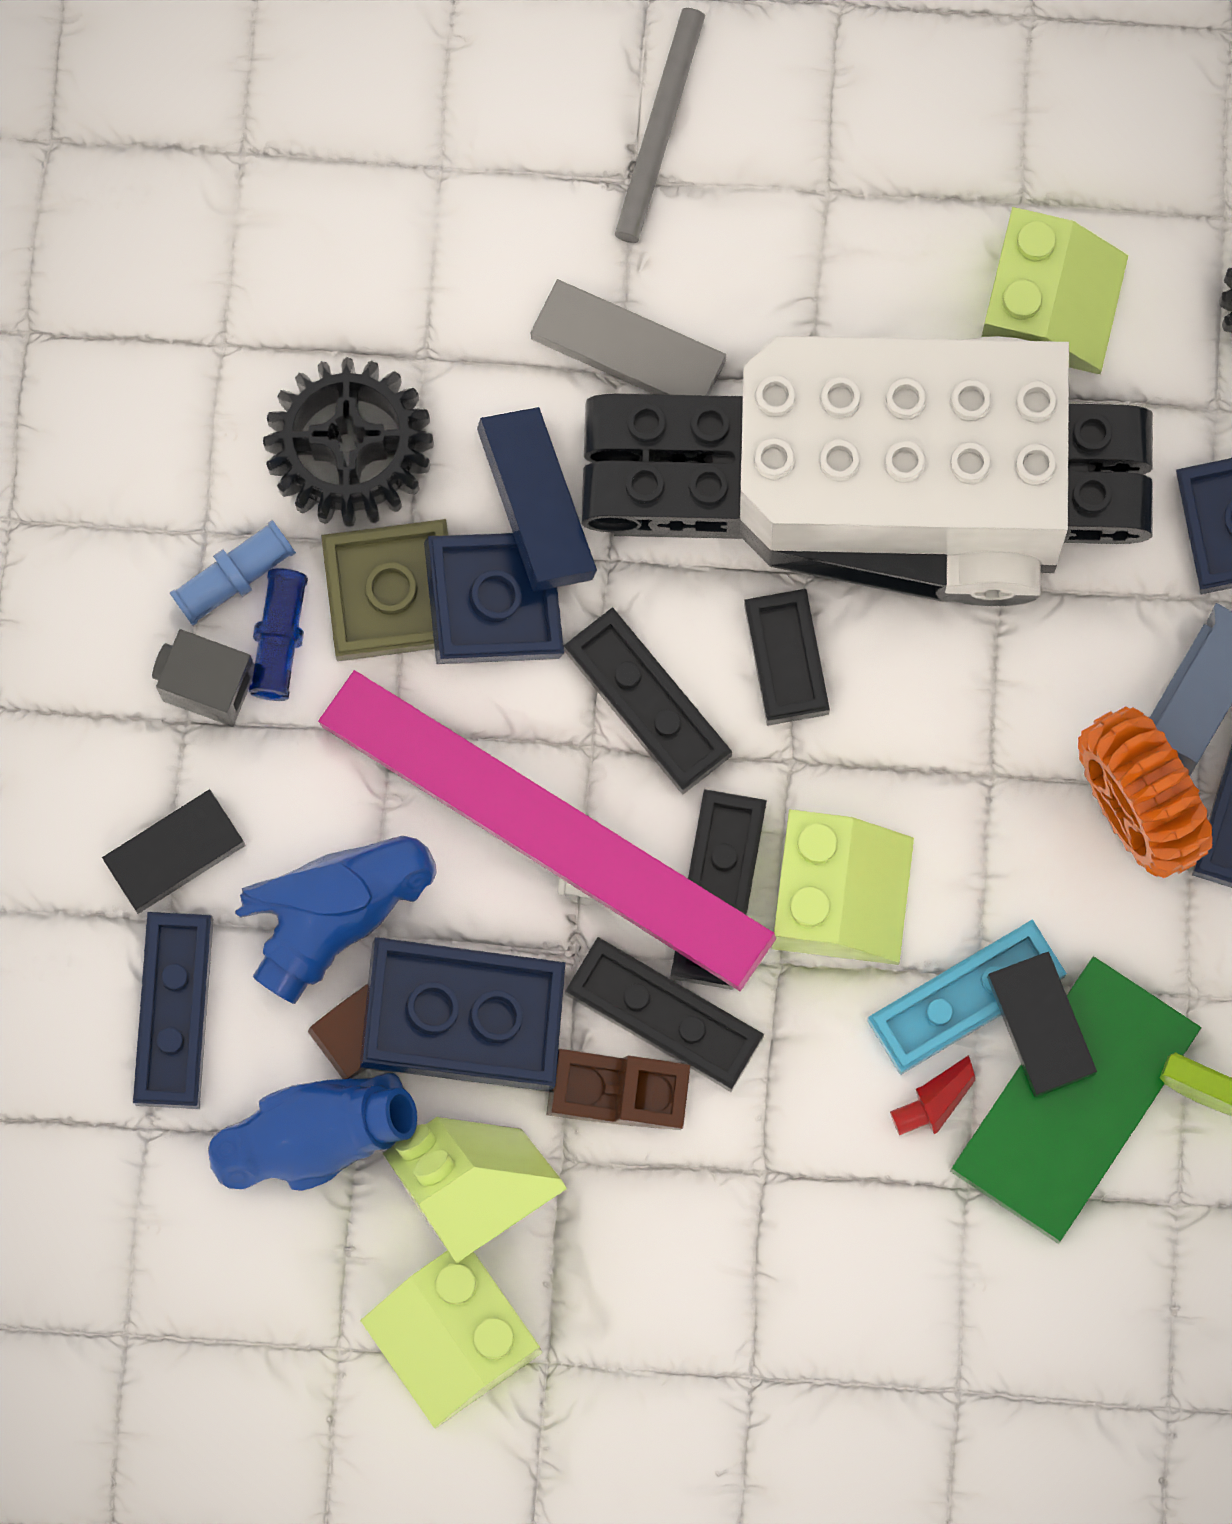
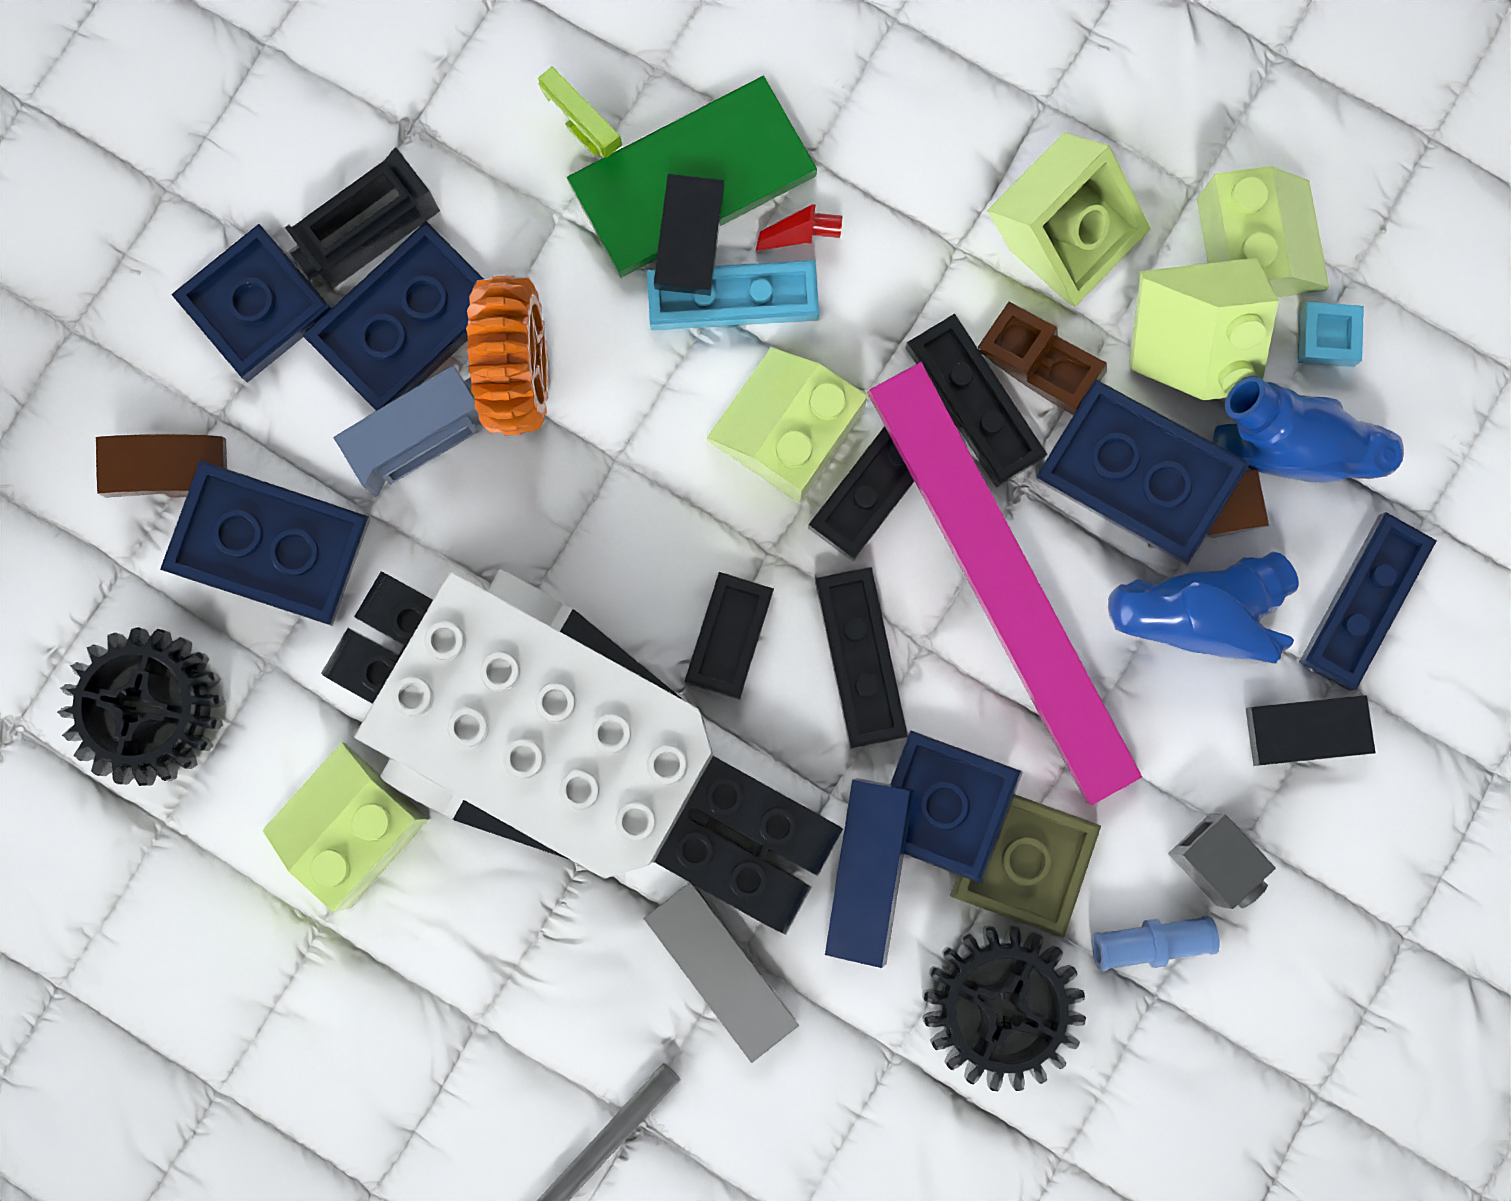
camera: 155 degrees left, 5 degrees up
clear blue pin [249,568,308,701] -> none
none -> yellowish green slope [987,132,1151,307]
none -> medium azure tile [1298,302,1364,367]

